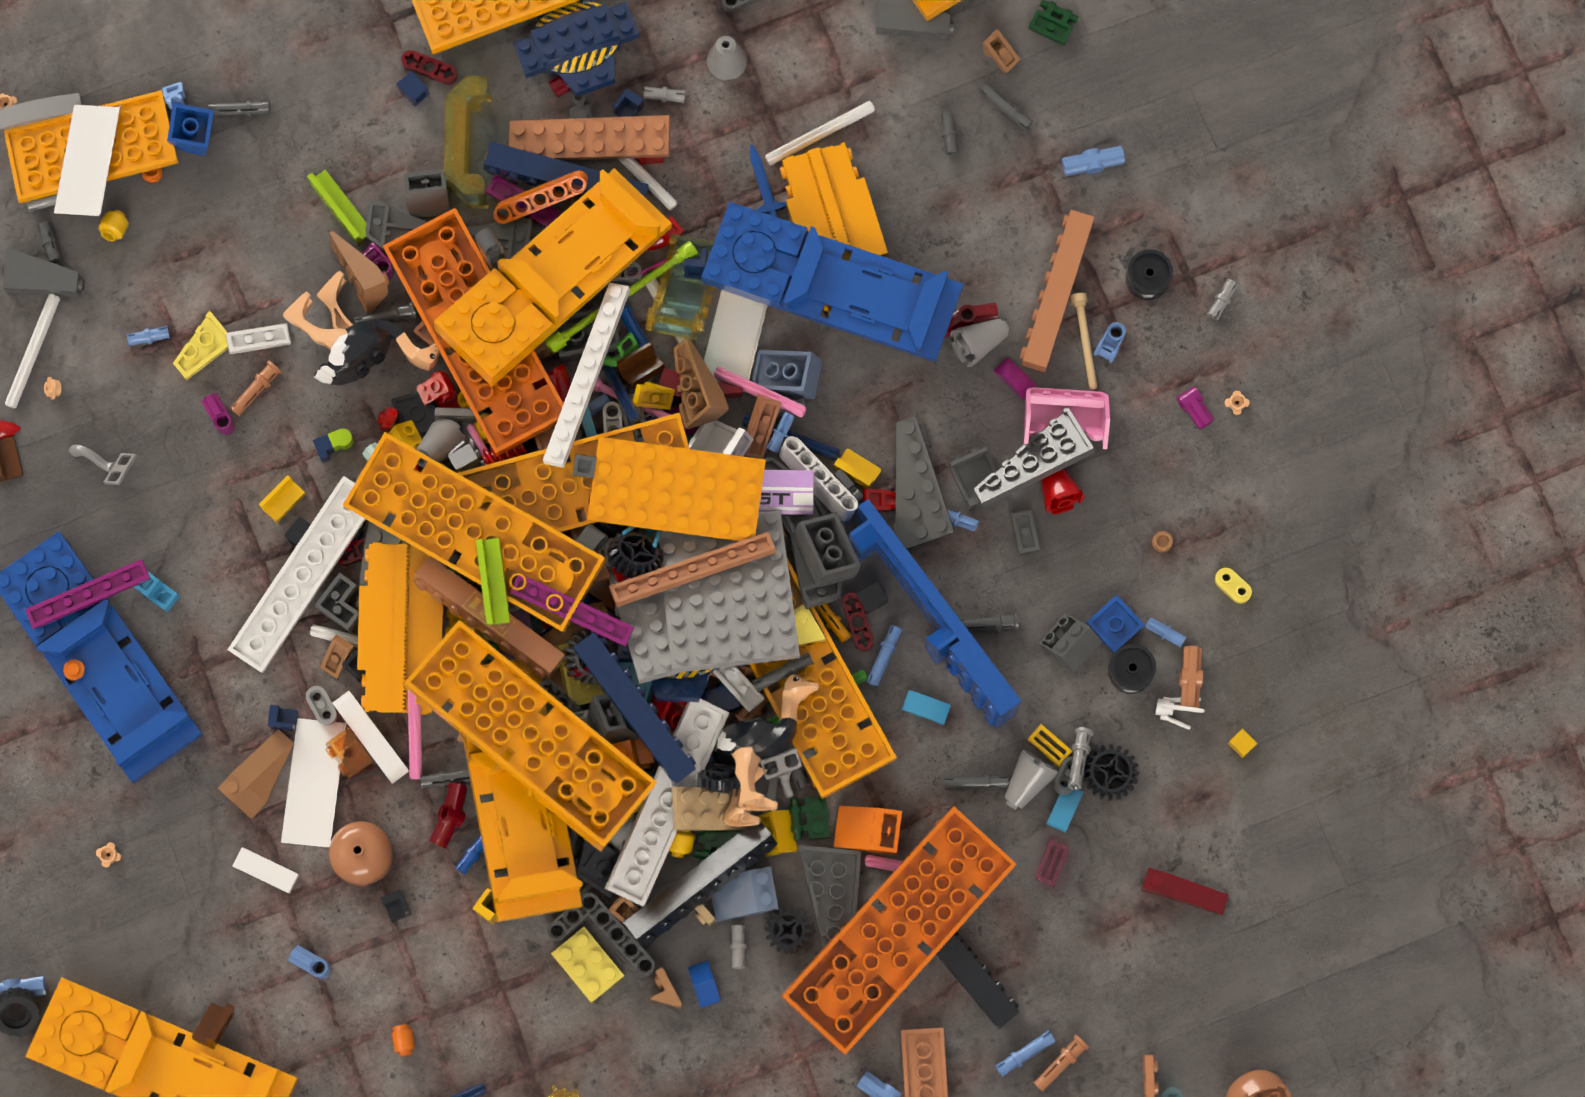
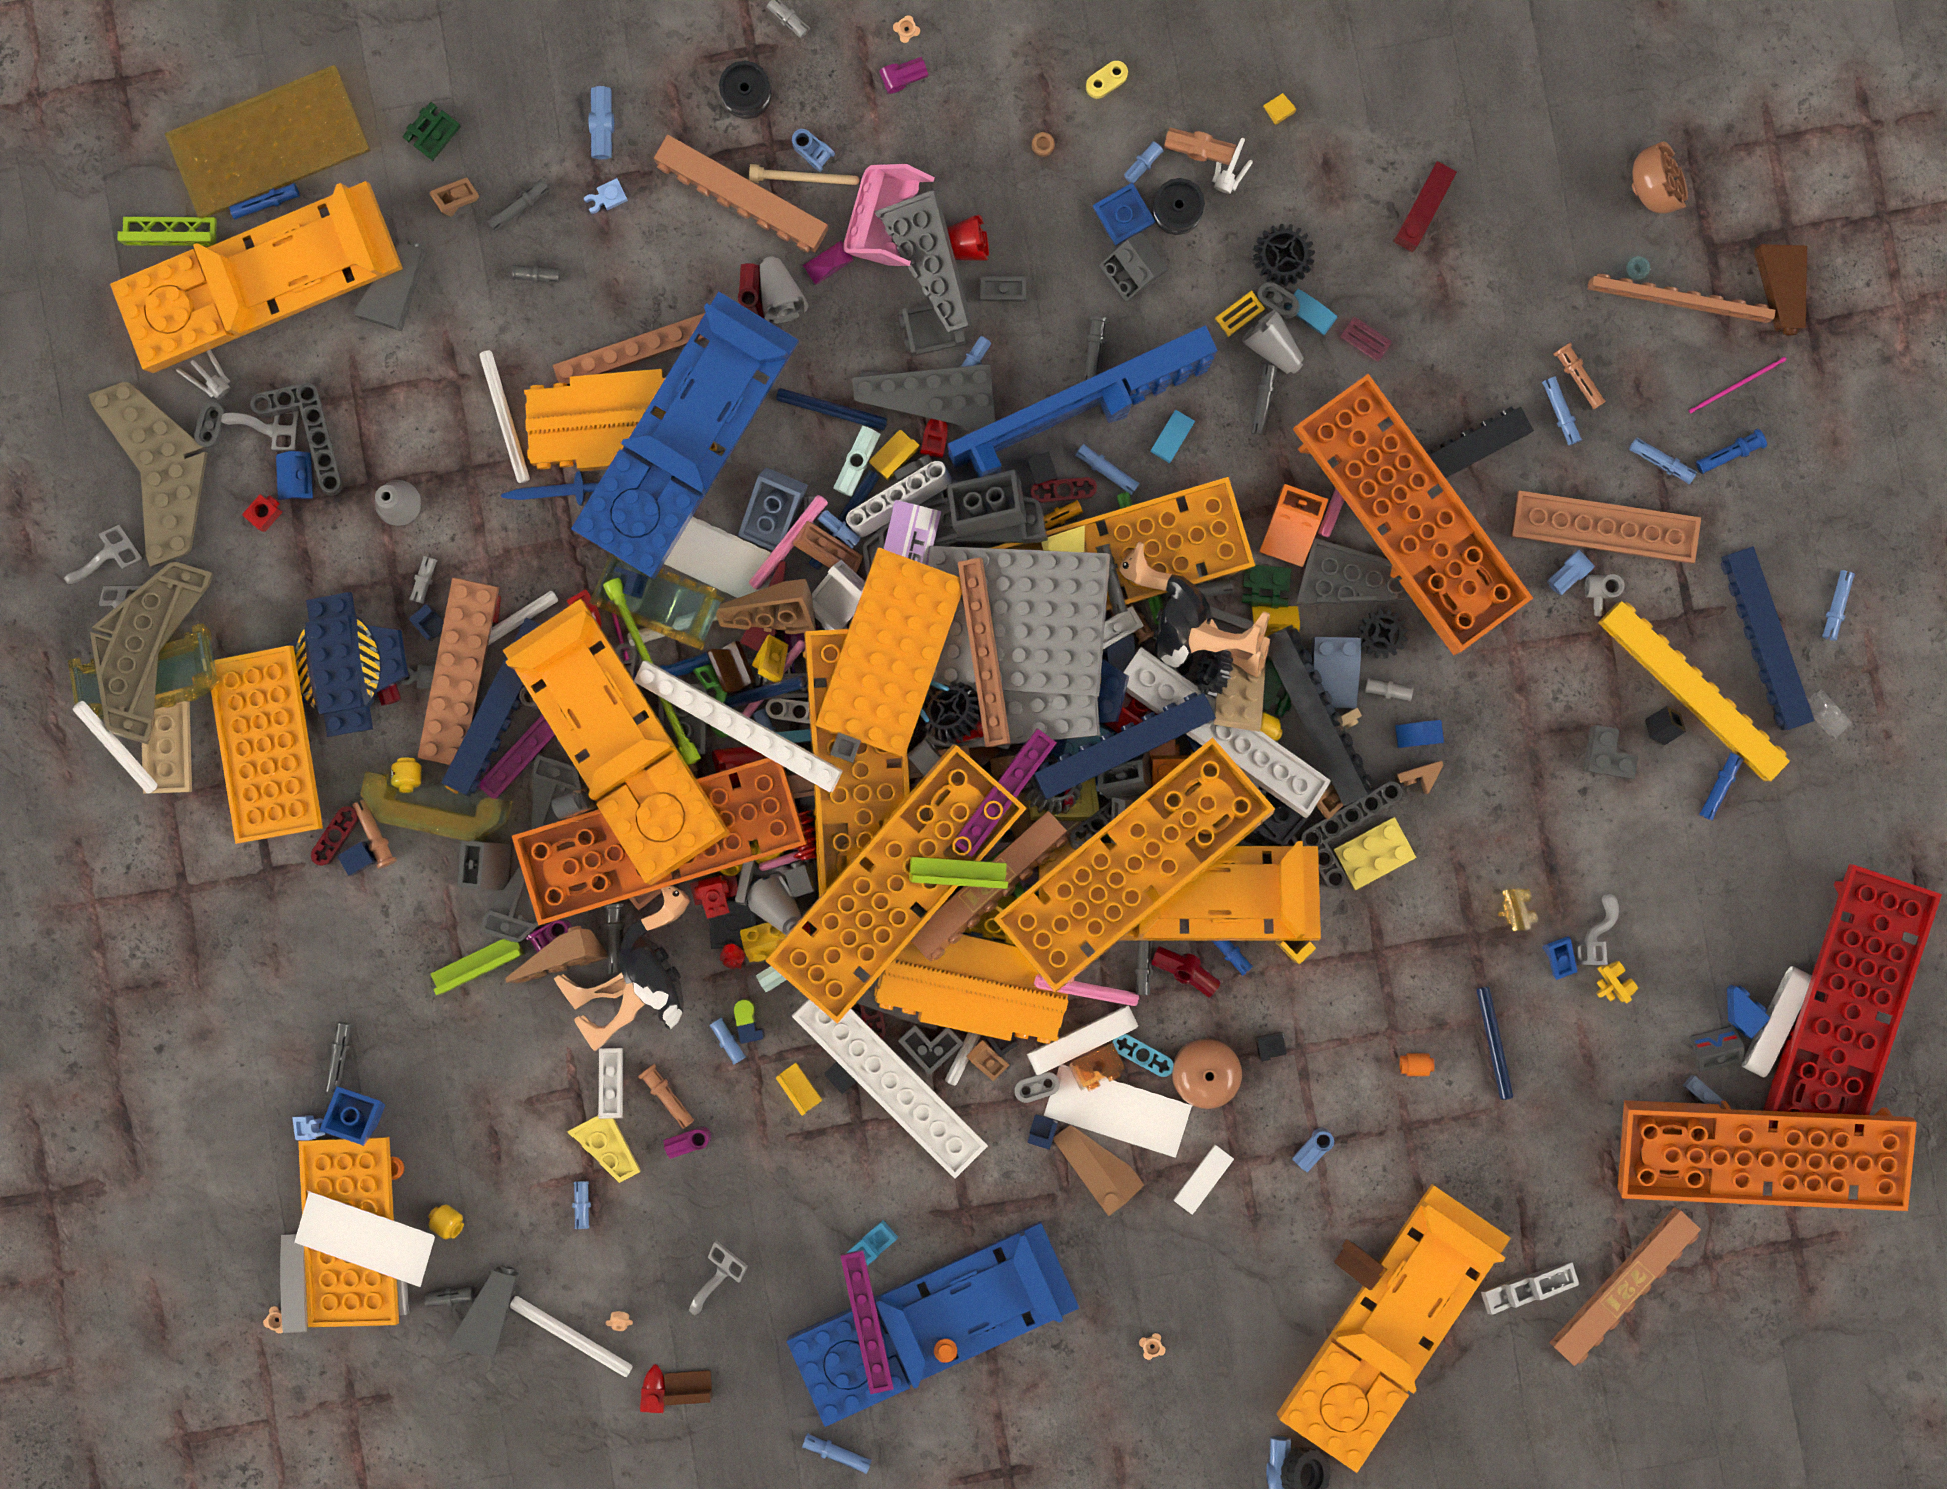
camera: 80 degrees left, 10 degrees up
orange beam [493,171,588,224] -> none
light grey piece [760,748,802,798] -> none
light grey pin [1068,727,1094,790] -> none
none -> nougat pin [352,799,397,869]
none -> yellow head [391,757,422,793]
none -> nougat plate [553,313,706,386]
none -> light blue plate [584,178,628,214]
none -> medium blue pin [709,1018,746,1065]
none -> dark blue axle [776,388,887,430]
none -> light aqua piece [833,426,881,497]
none -> medium azure beam [1112,1034,1174,1077]

